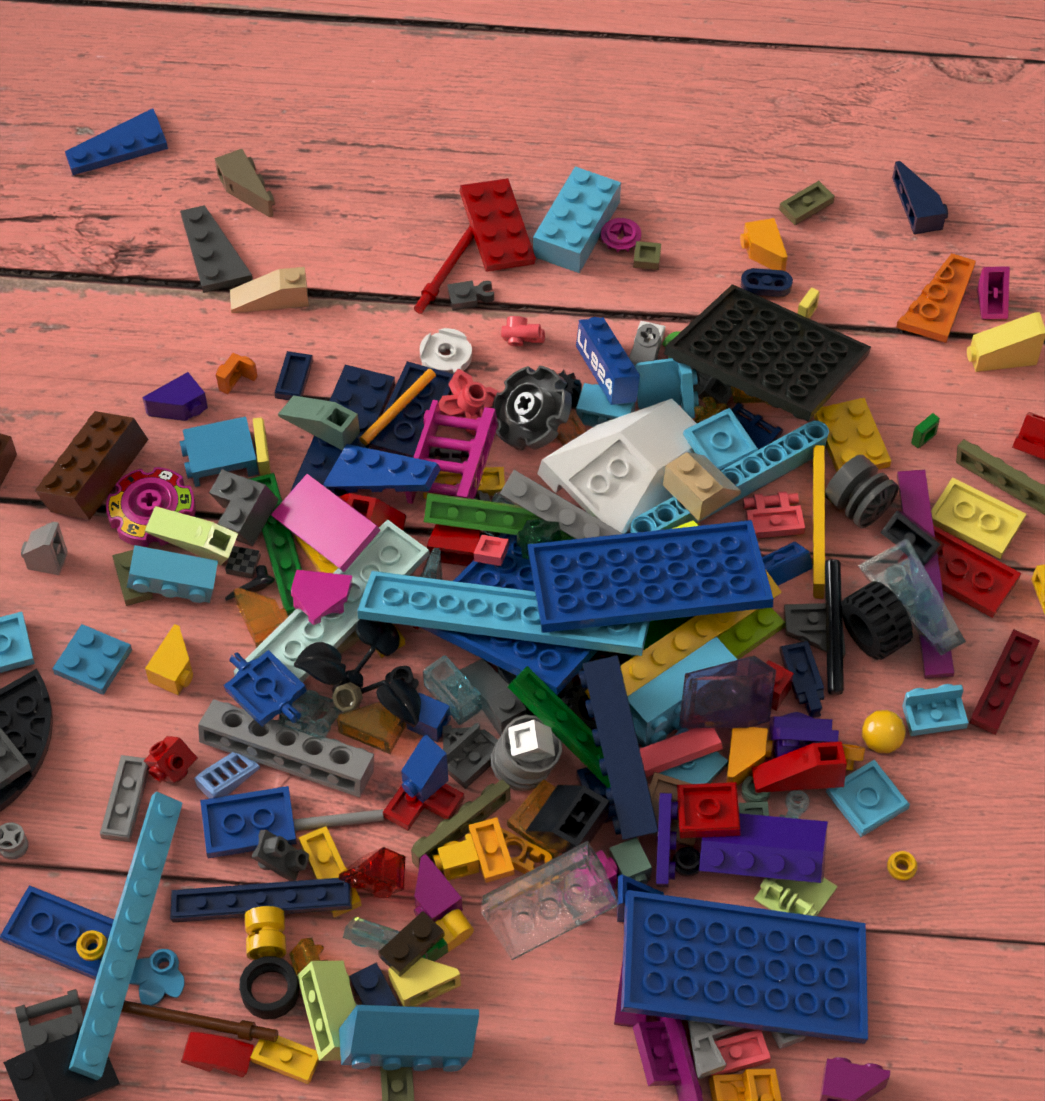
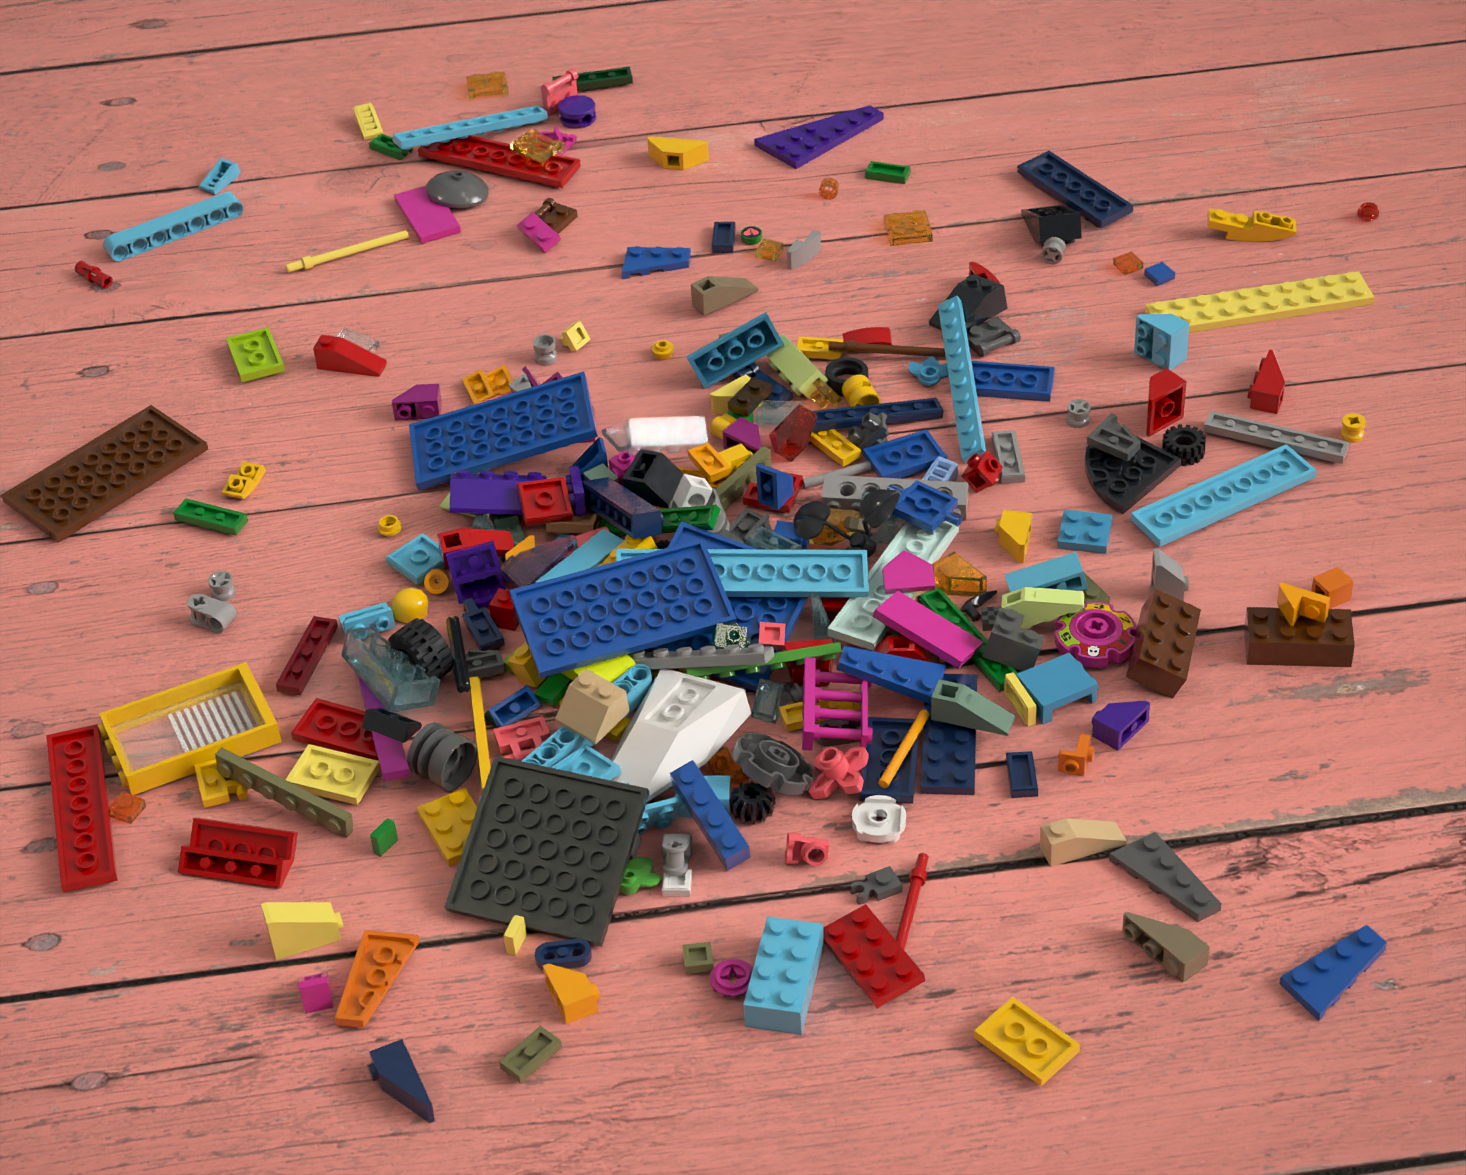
camera: 170 degrees right, 15 degrees down
yellow plate [76,930,107,961] -> none
none -> yellow plate [974,997,1080,1086]

